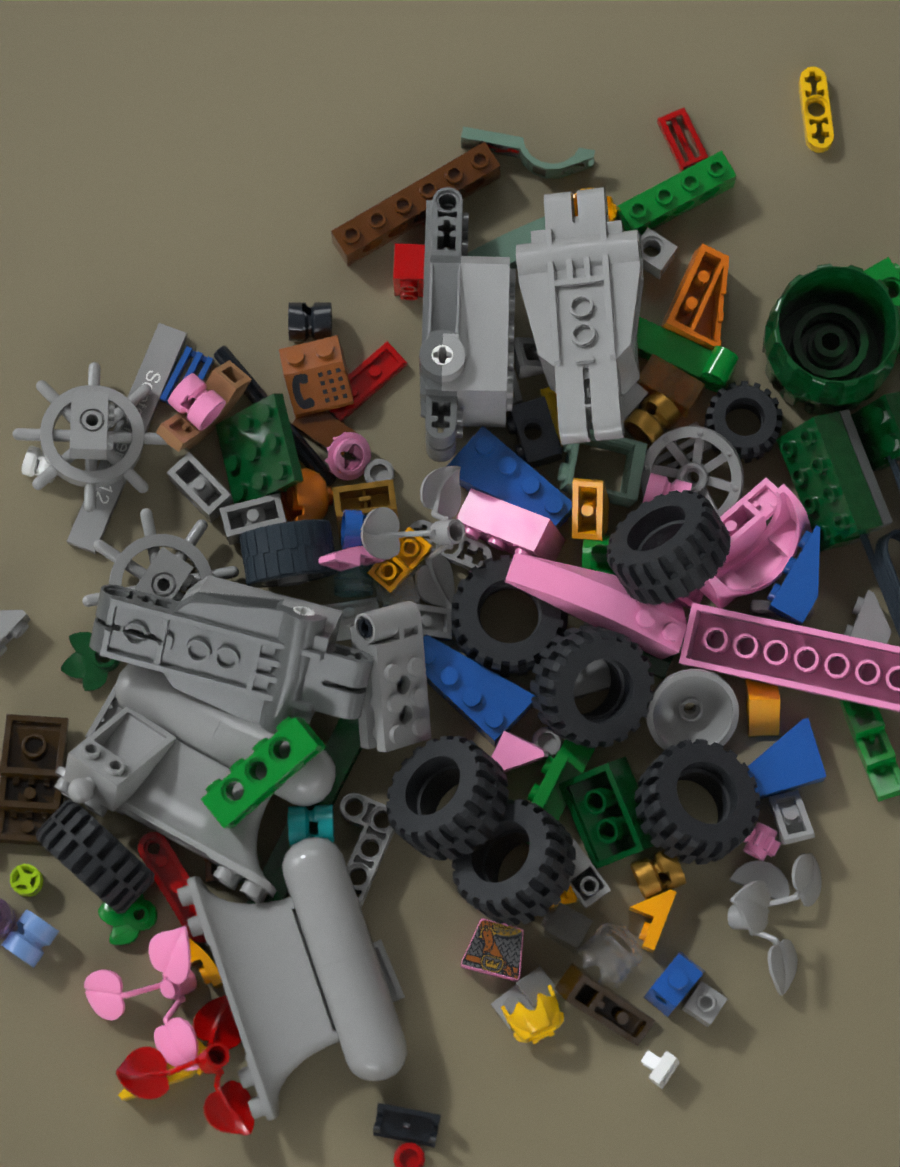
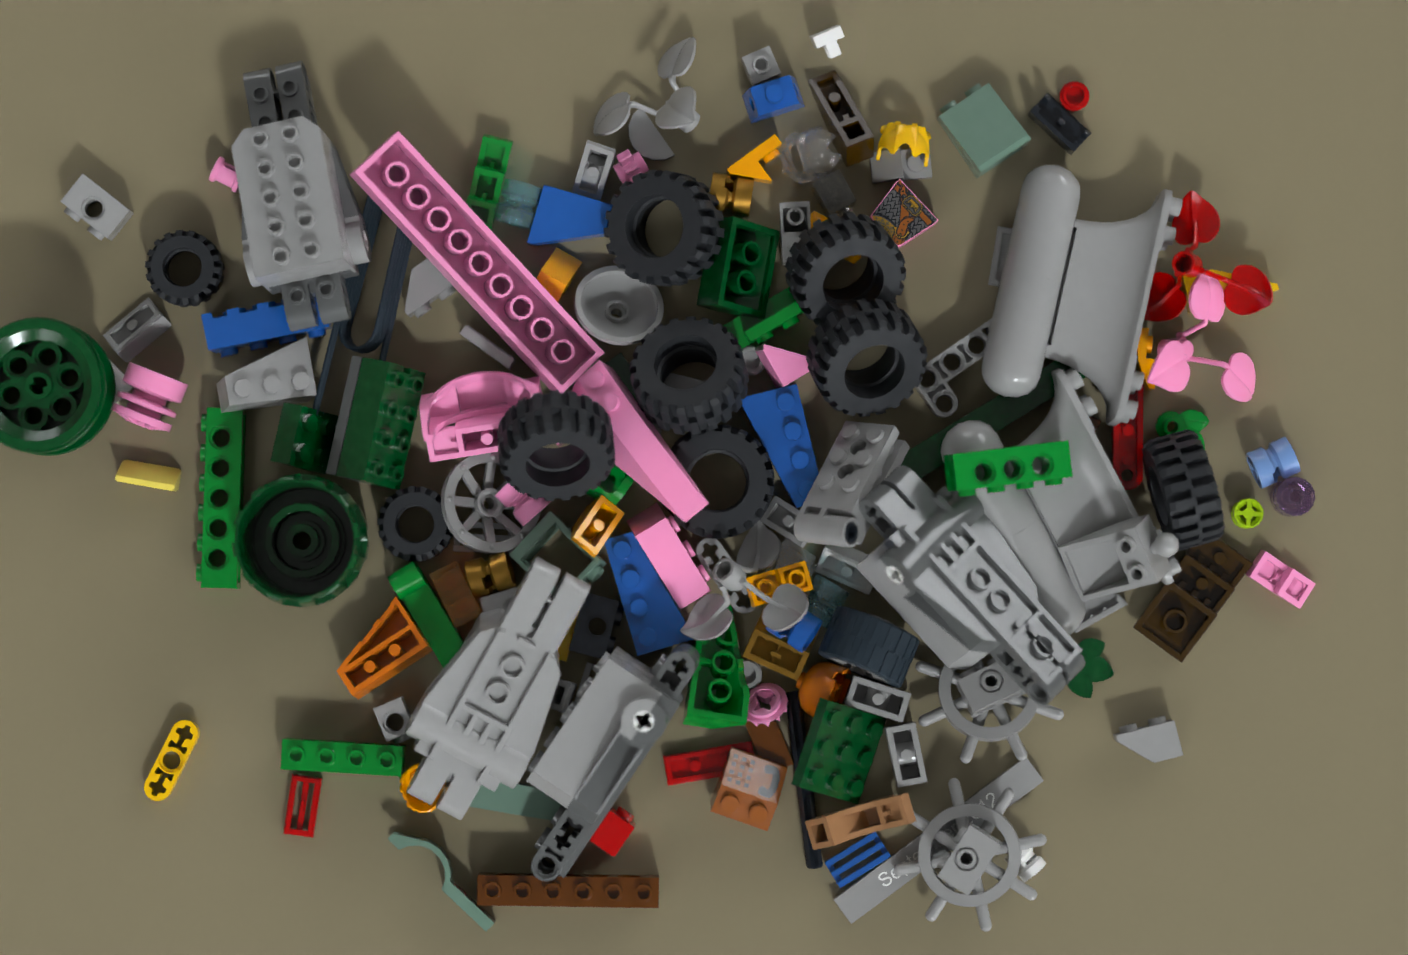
camera: 150 degrees left, 10 degrees up
bright pink wheel [168,373,226,431] -> none
black wheel [288,302,332,341] -> none
teal wheel [288,805,334,847] -> none
bright pink slope [318,546,385,571] -> none
blue slope [766,525,820,626] -> none
none -> clear light blue wheel [494,178,542,230]
none -> green wedge [683,605,750,729]
none -> sand green slope [937,83,1031,179]

